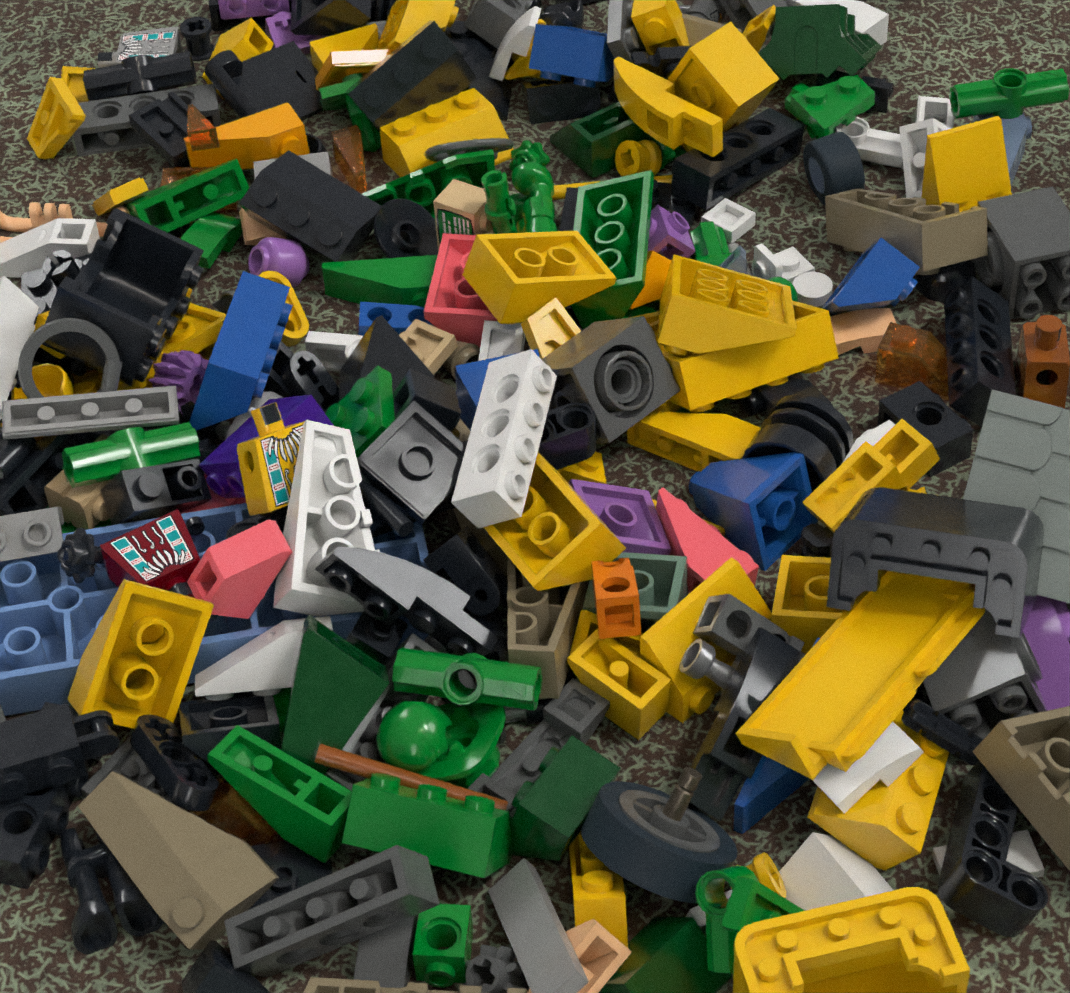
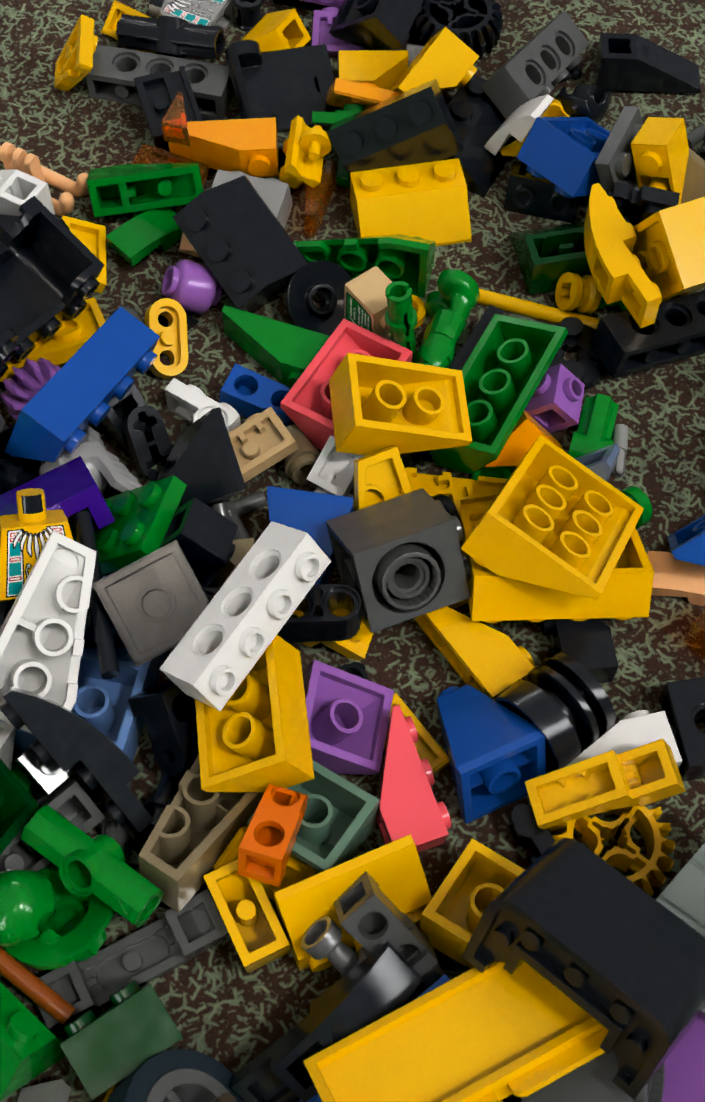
camera: 20 degrees right, 15 degrees up
yellow tile [92,177,149,216] -> none
dark grey piece [424,138,514,162] -> none
green plant [509,140,550,171] -> none
white plate [701,198,756,243] -> none
white bracket [751,243,815,285] -> none
white tile [793,272,833,307] -> none
none -> yellow hips [279,115,332,189]

